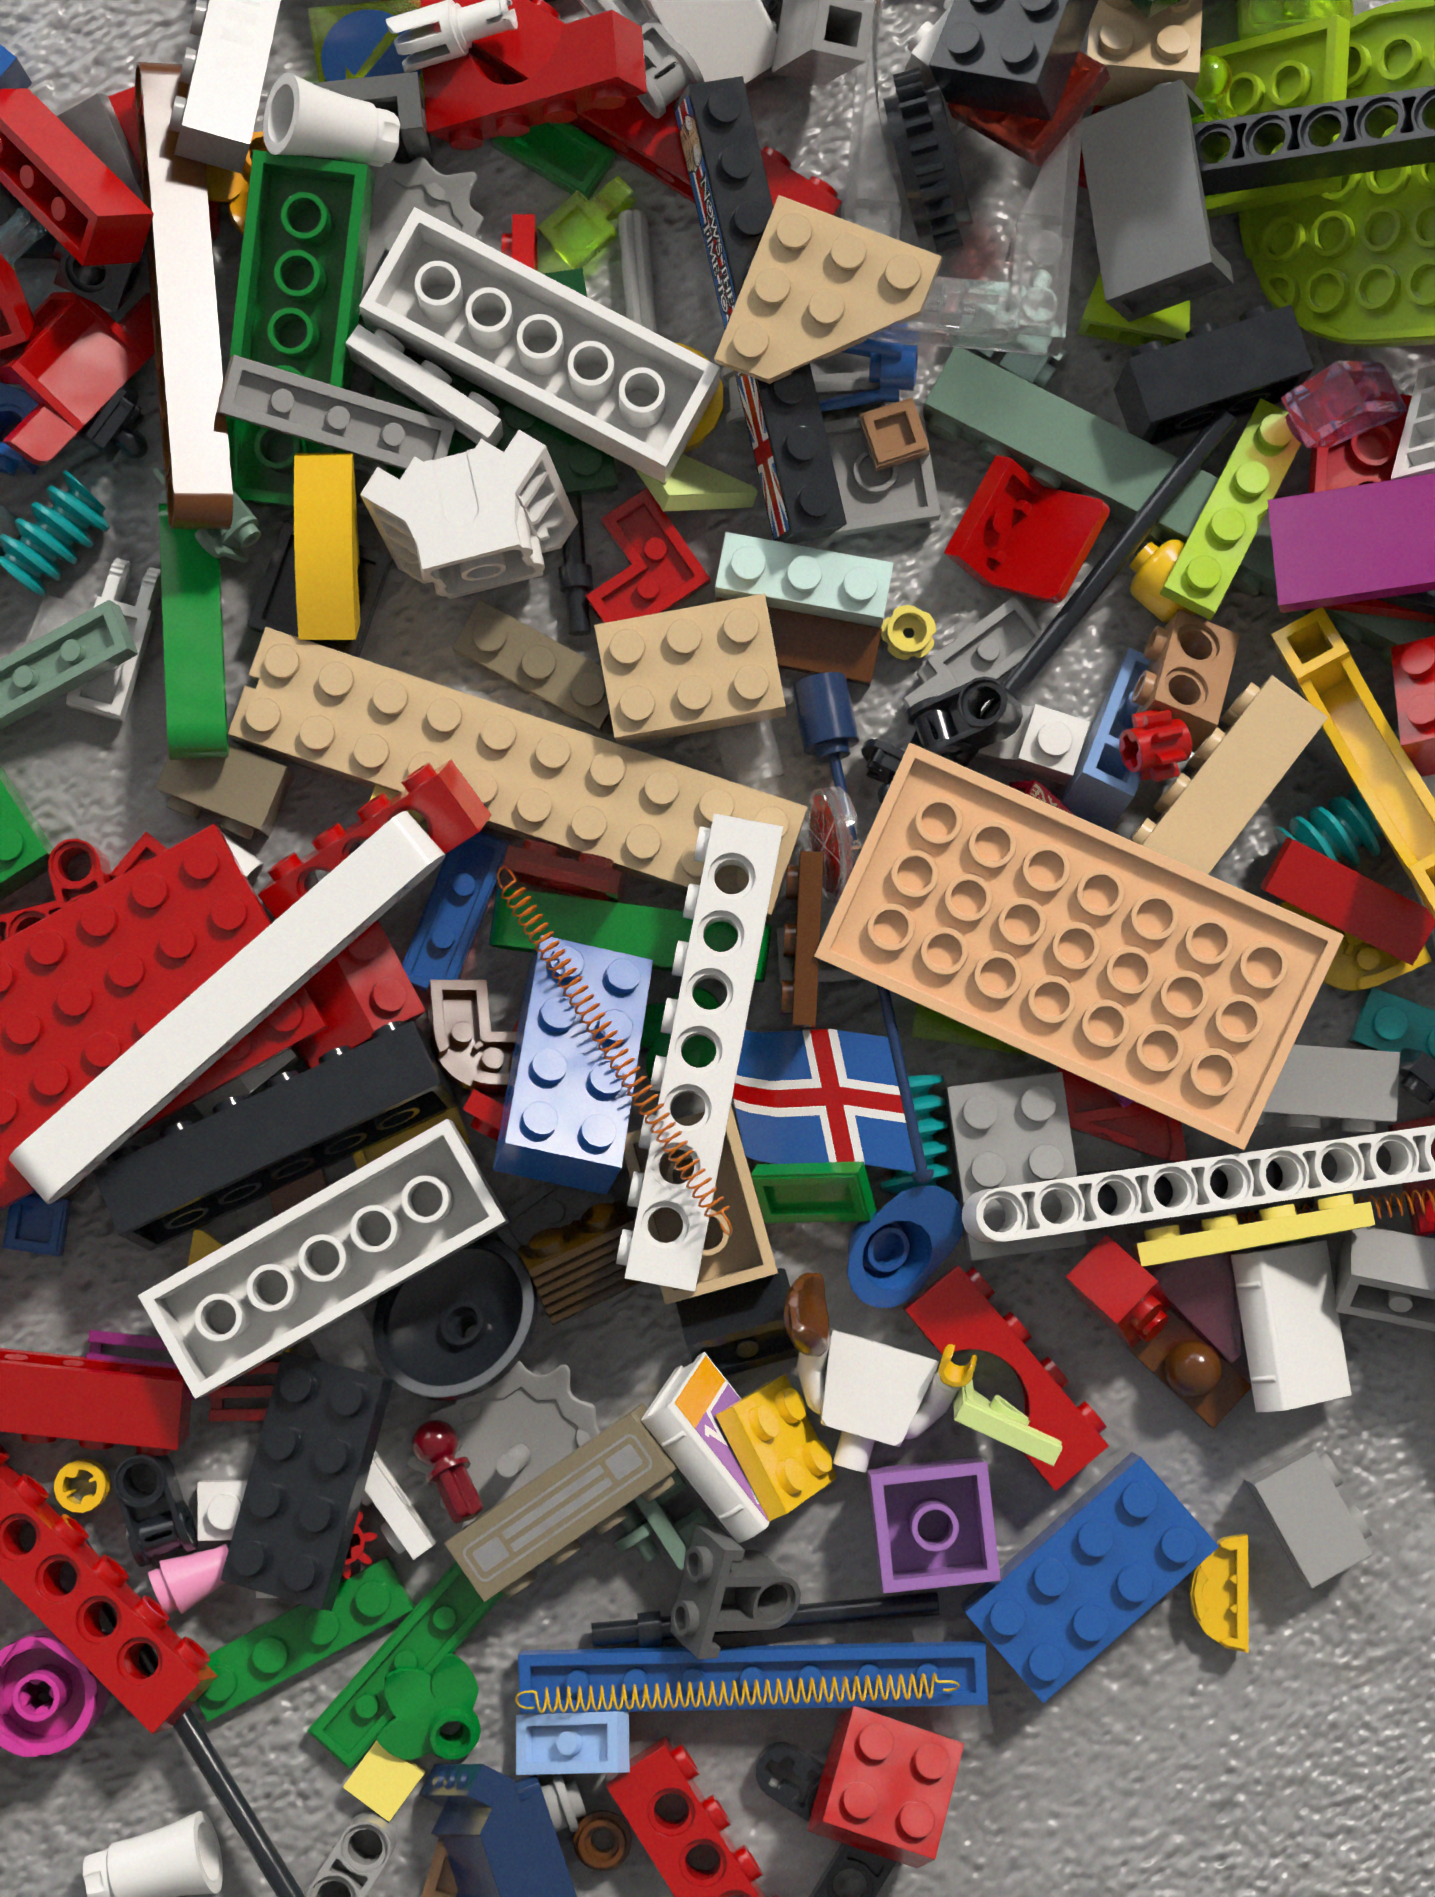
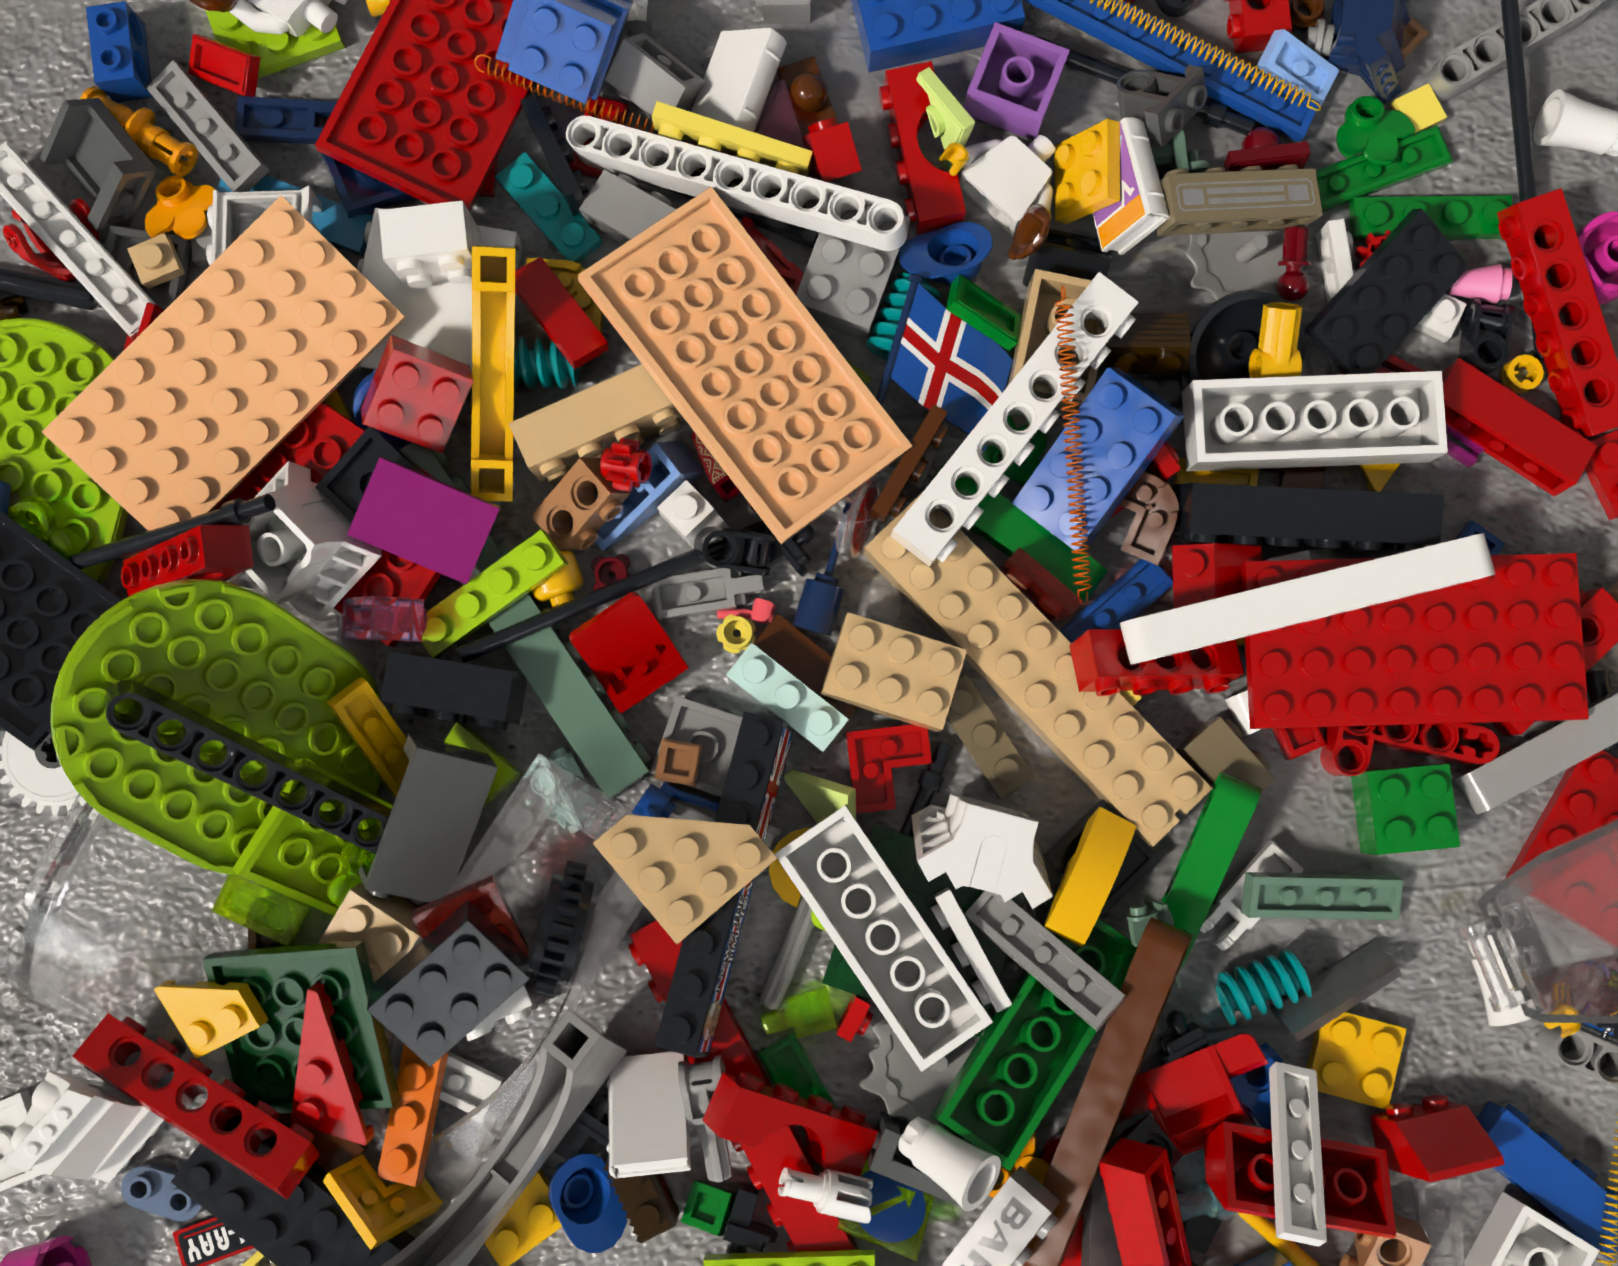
camera: 155 degrees left, 0 degrees up
none -> yellow plate [326,676,410,797]
none -> dark red plate [591,554,631,590]
none -> coral hand [717,598,776,624]
none -> dark red tile [1223,127,1311,172]
none -> yellow piece [1249,302,1302,378]

